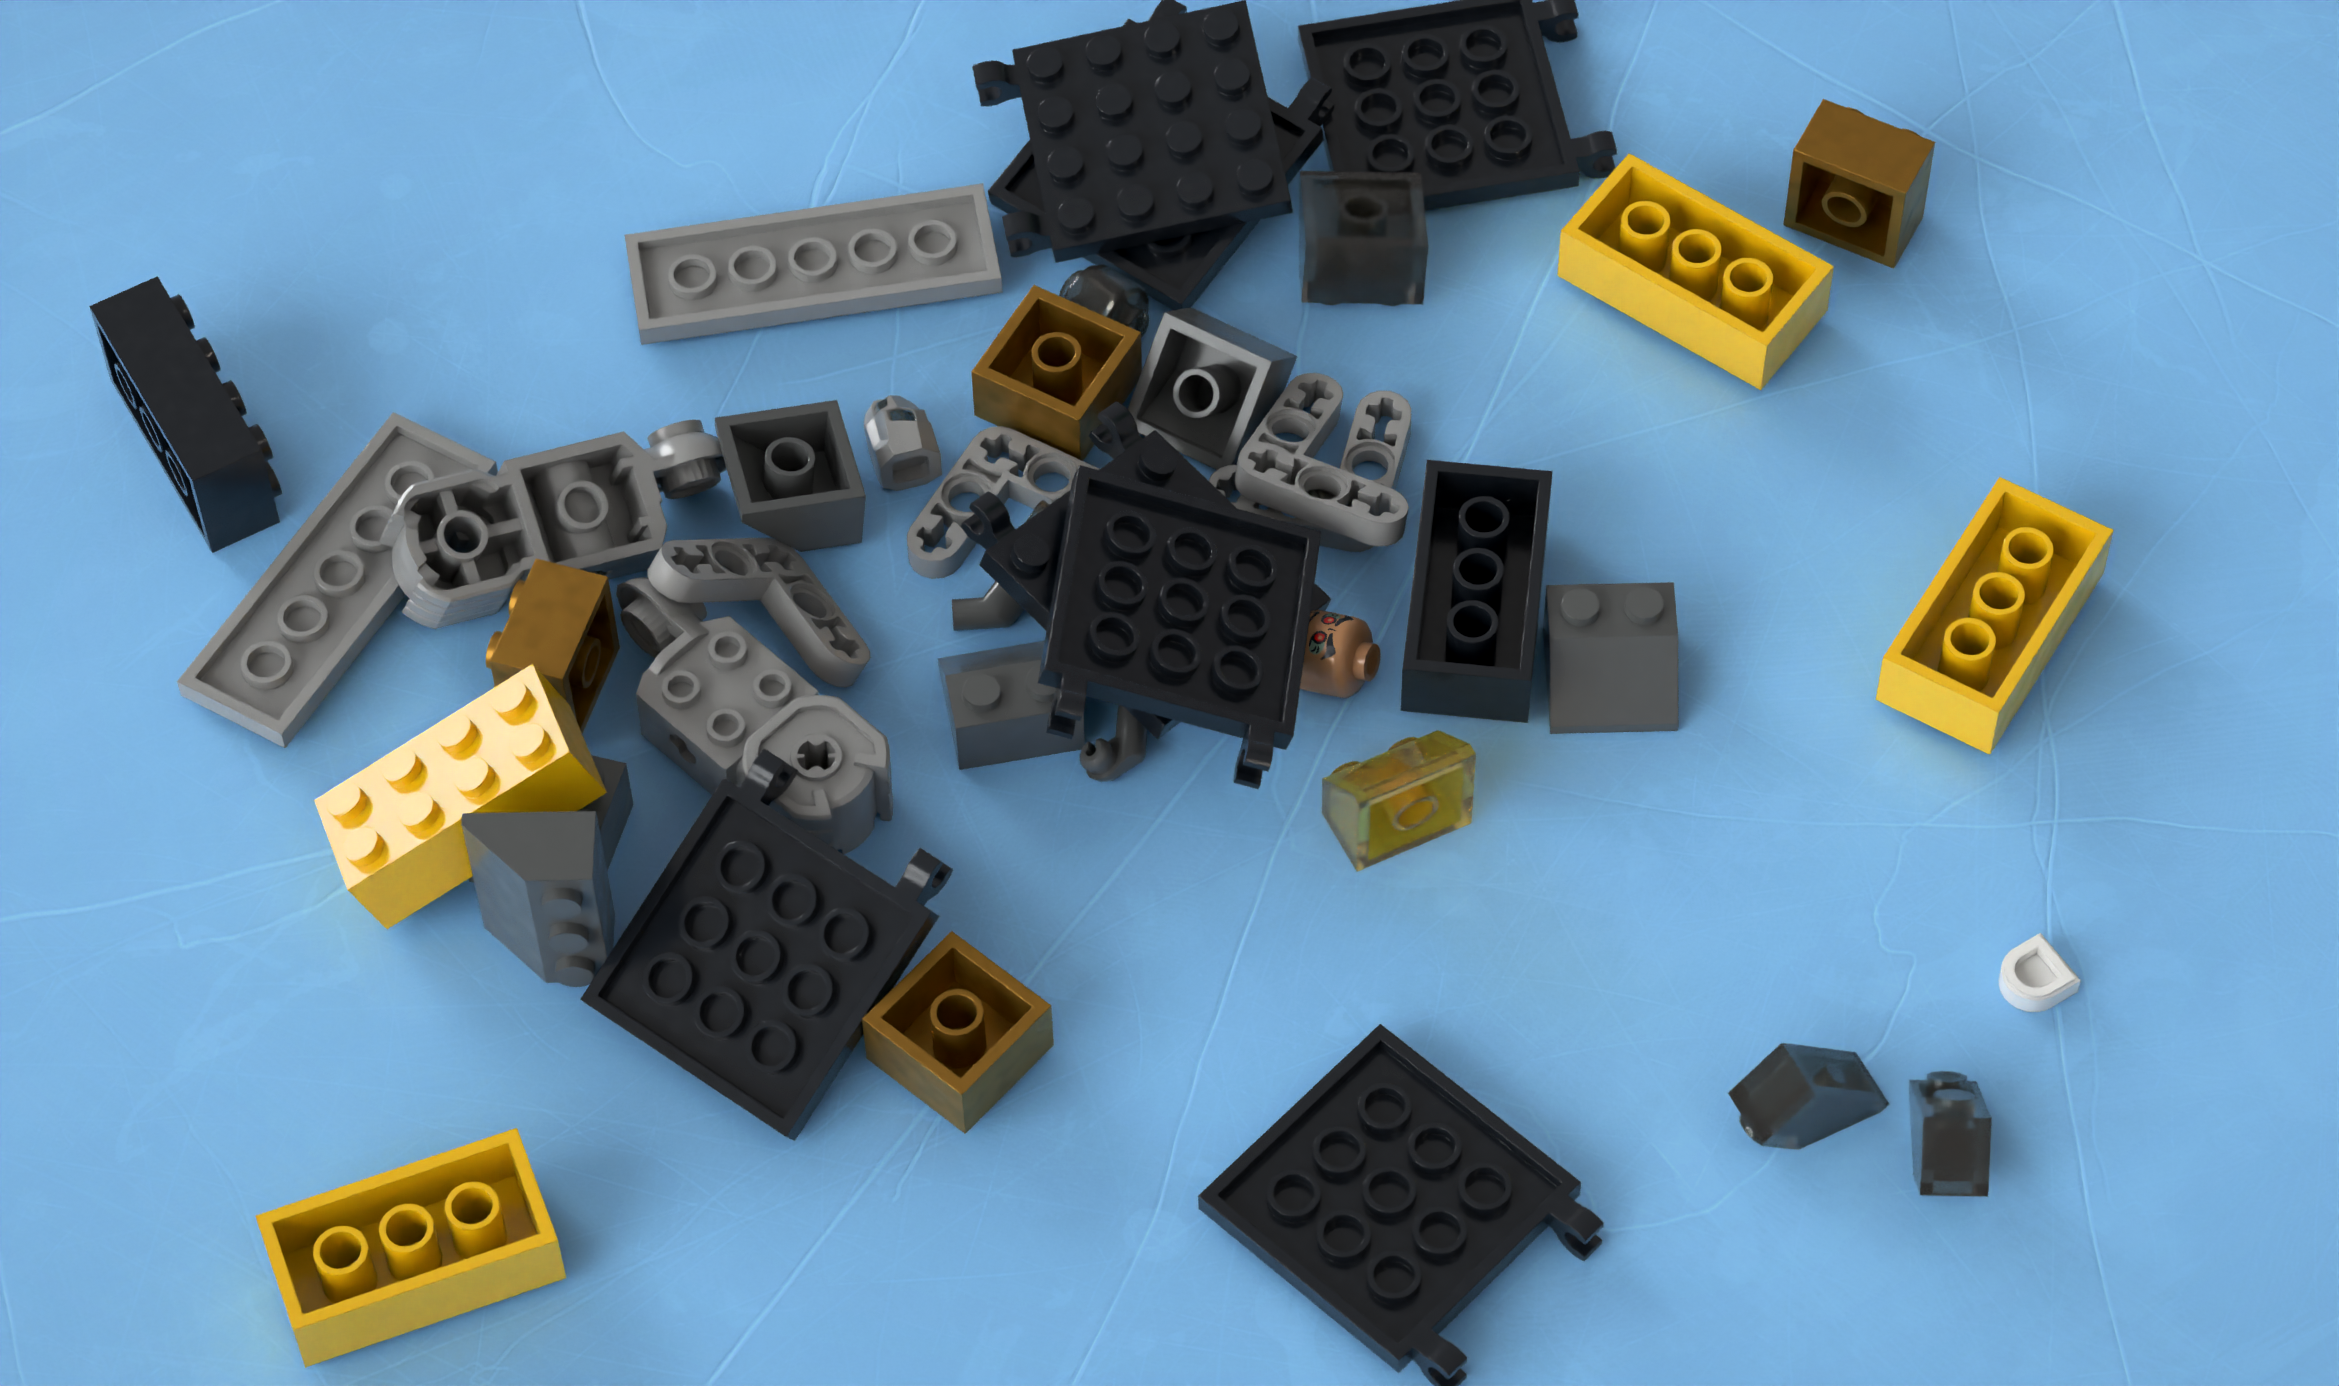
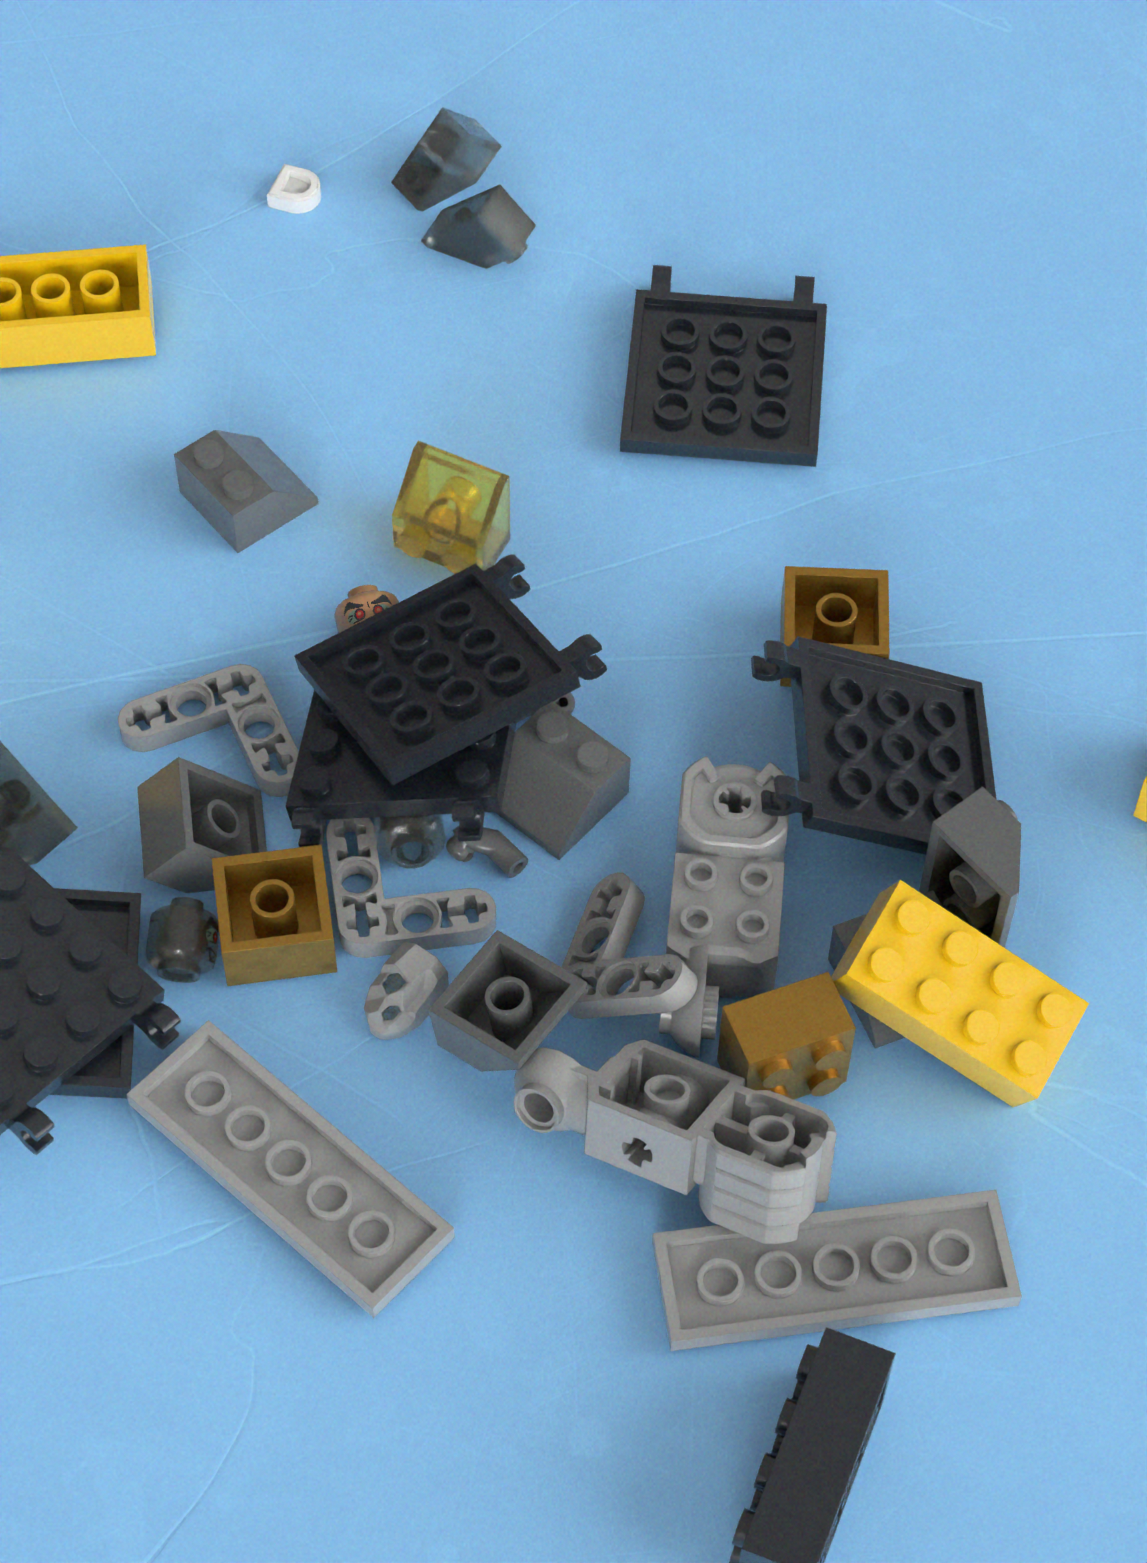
camera: 130 degrees left, 0 degrees up
light grey beam [1235,373,1409,547] -> none
black brick [1401,460,1553,723] -> none

